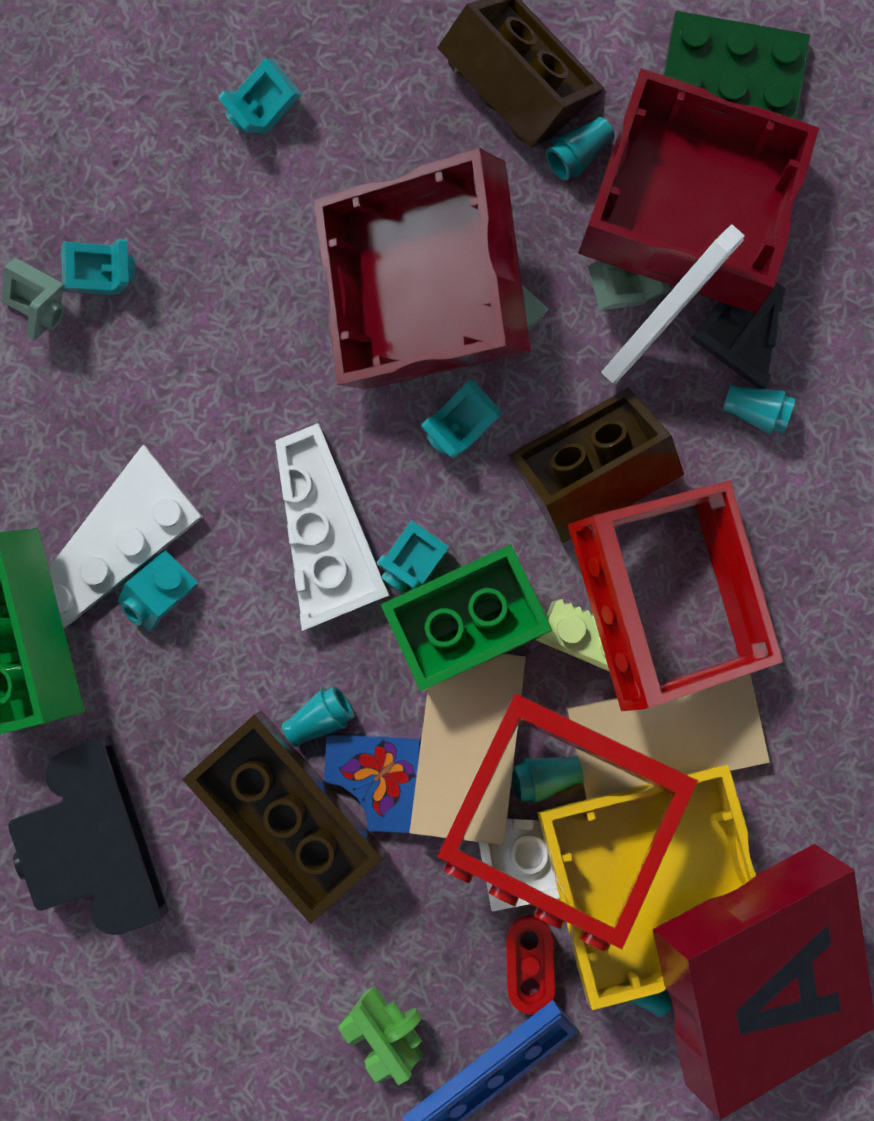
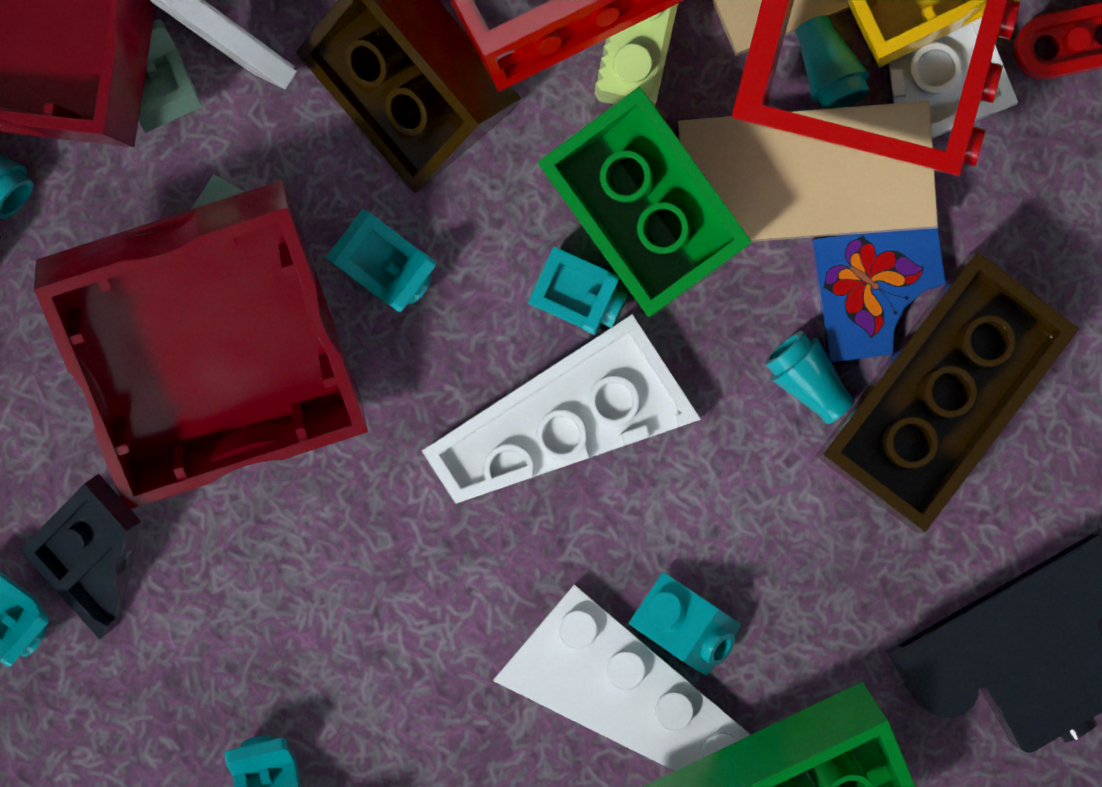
camera: 100 degrees left, 0 degrees up
none -> black wing [20,473,141,640]

